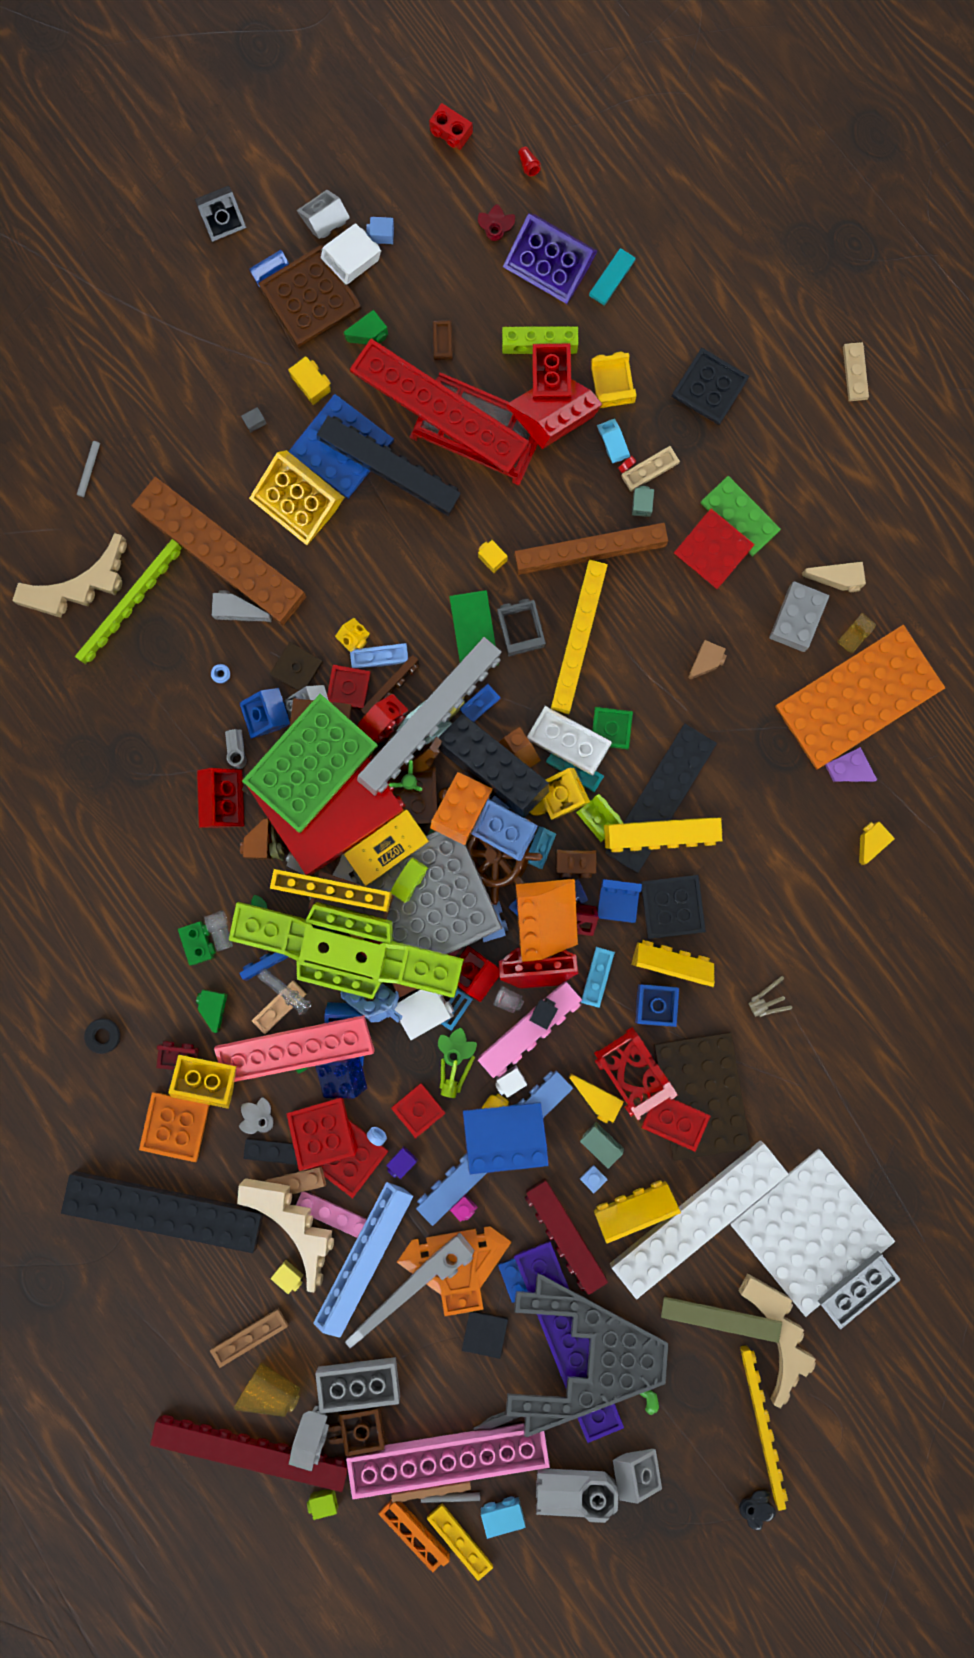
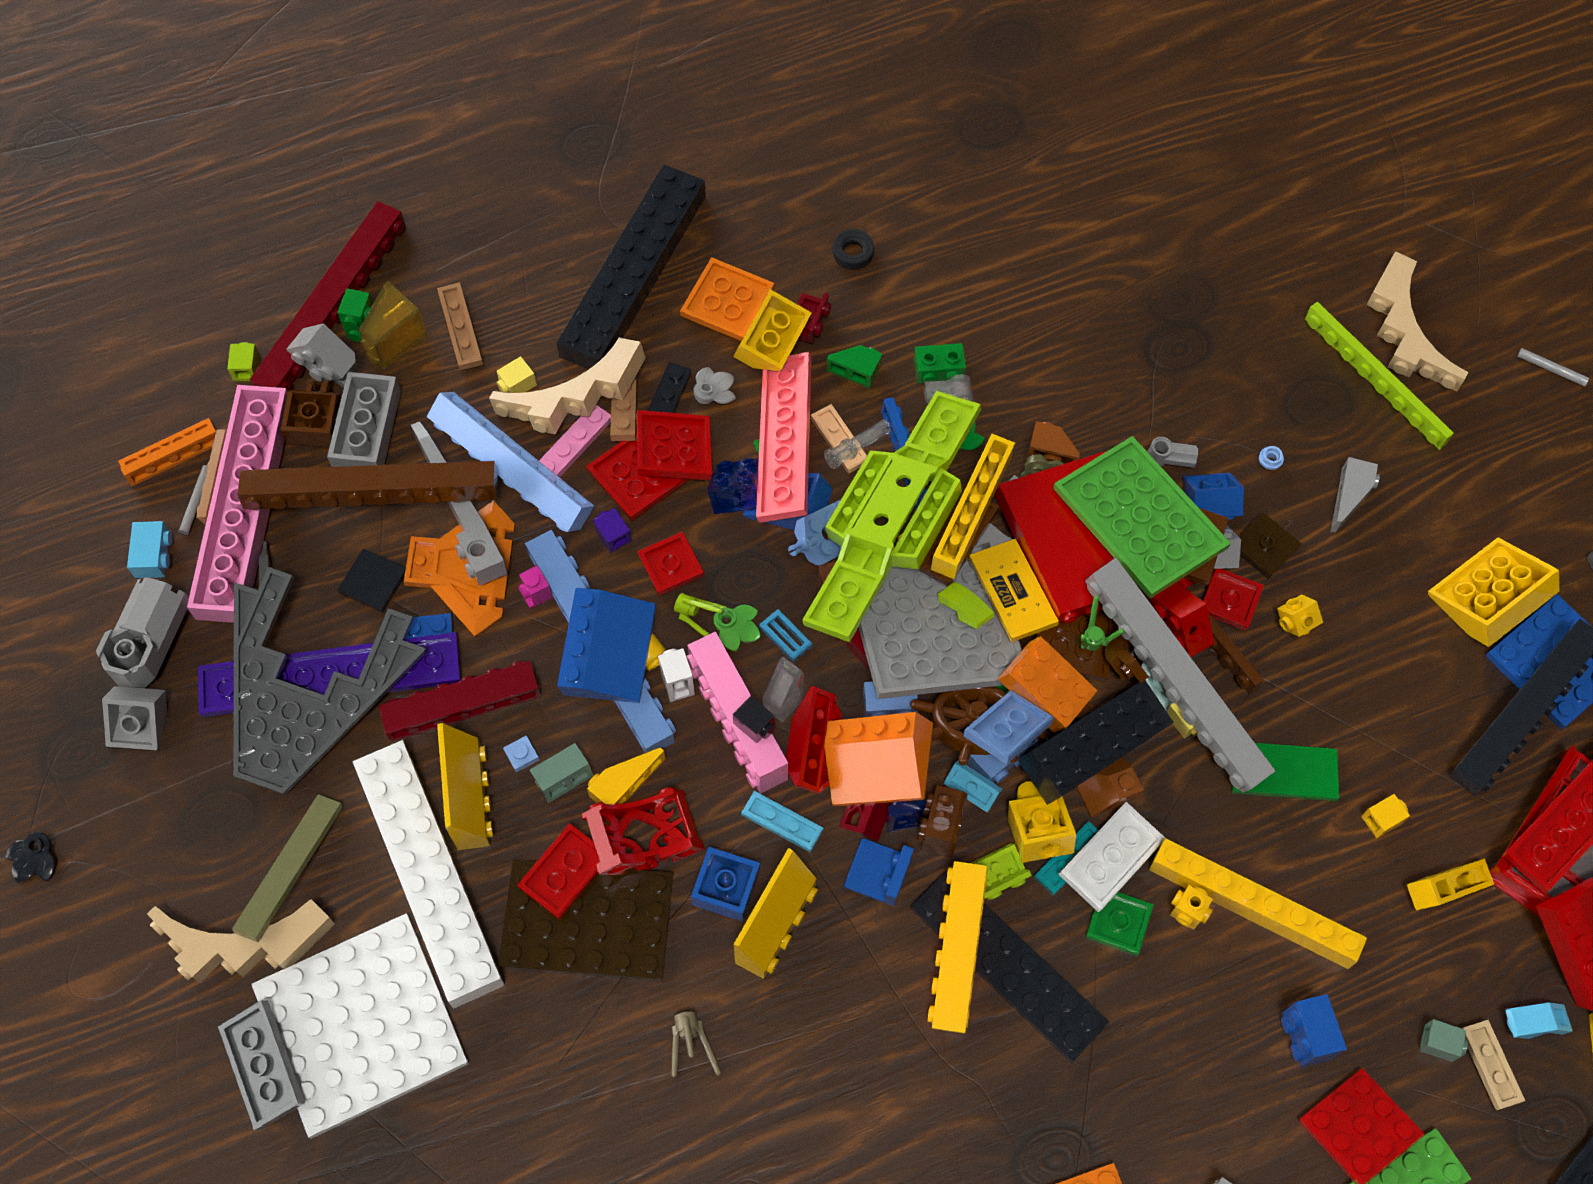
camera: 100 degrees right, 20 degrees down
dark orange brick [131,477,306,626] -> none
red slope [197,768,244,828] -> none
light blue tile [350,643,408,669] -> none
light blue tile [367,1127,387,1146] -> none
white brick [395,990,454,1040] -> none
yellow plate [427,1503,493,1581] -> none
red slope [458,946,500,1002] -> none
blue plate [460,684,501,722] -> none
dark grey window [497,599,546,657] -> none
dark orange brick [514,523,668,575] -> none
red tile [618,456,636,473] -> none
bright green arm [640,1390,659,1415] -> none
black plate [641,875,706,939] -> none
medium nougat slope [688,640,727,679] -> none
yellow plate [740,1345,788,1511] -> none
none -> reddish brown brick [237,461,497,510]
none -> green brick [337,289,379,342]
none -> yellow brick [1170,885,1213,930]
none -> blue brick [1281,994,1347,1067]
none -> yellow slope [1406,859,1494,910]

